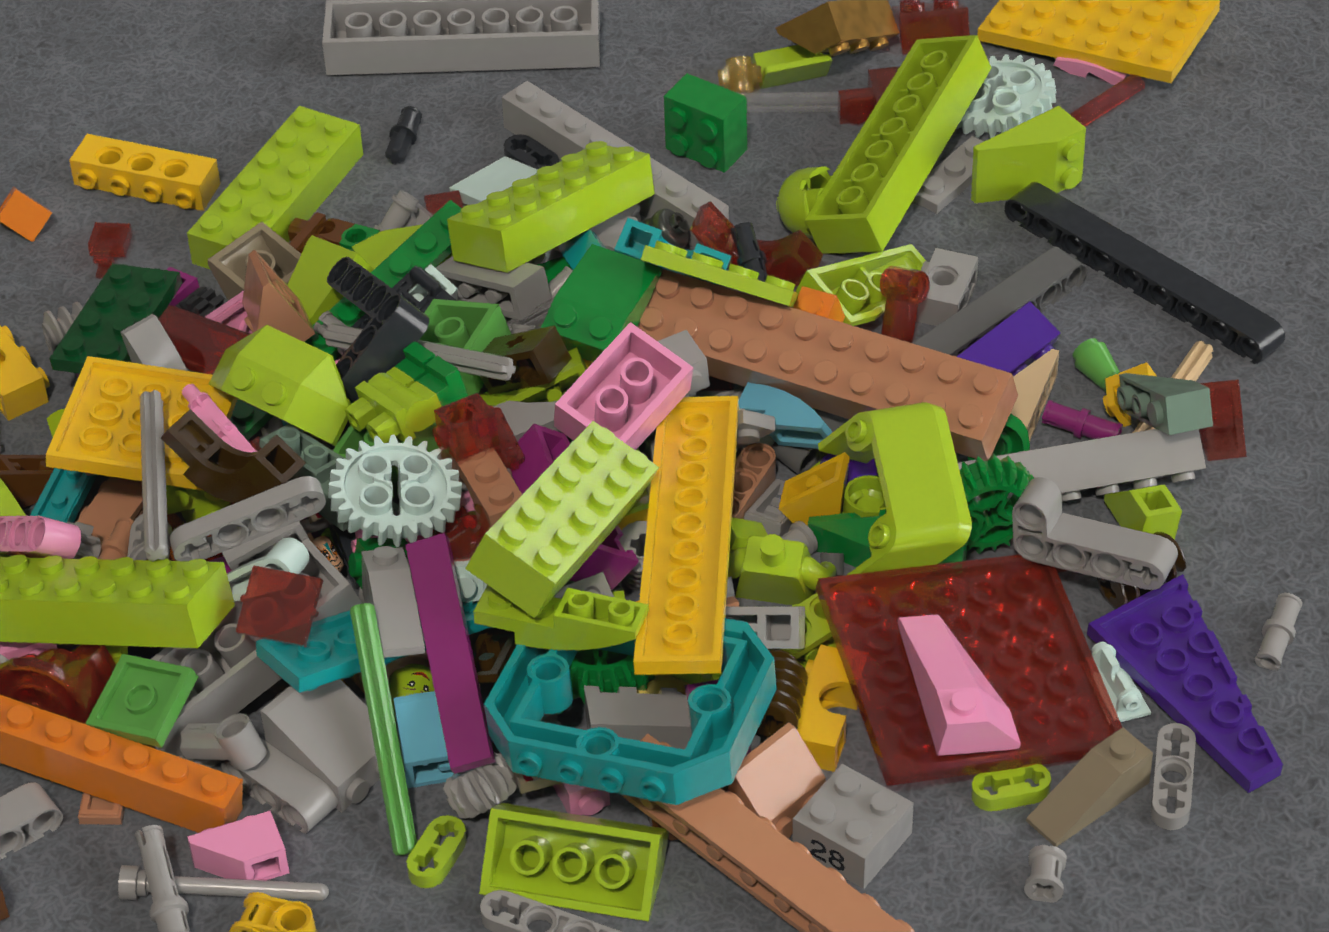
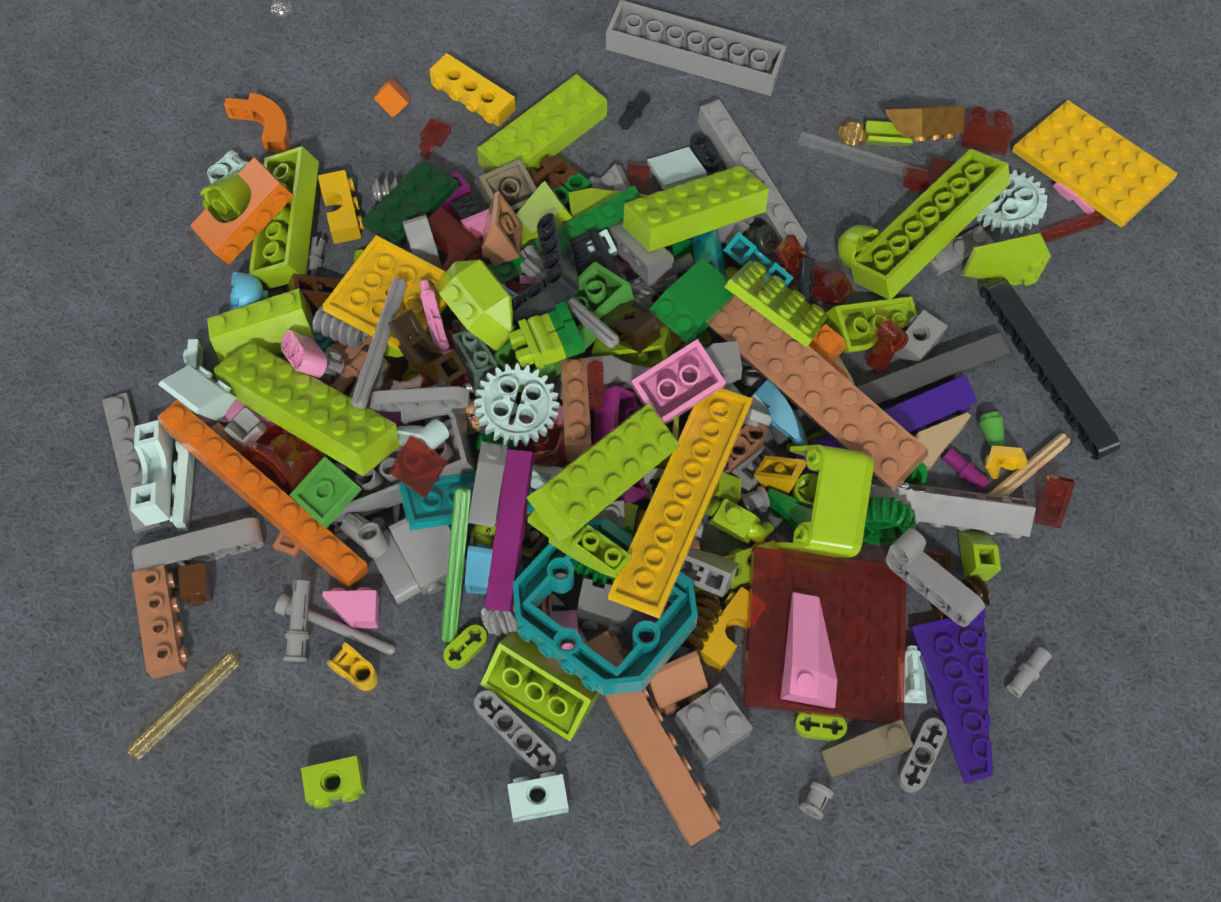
camera: 15 degrees right, 20 degrees up
light grey pin [377,190,419,231] -> none
clear red brick [432,393,500,462] -> none
green brick [664,73,747,173] -> none
sand green slope [1117,373,1213,435] -> none
none -> light grey piece [312,305,368,349]

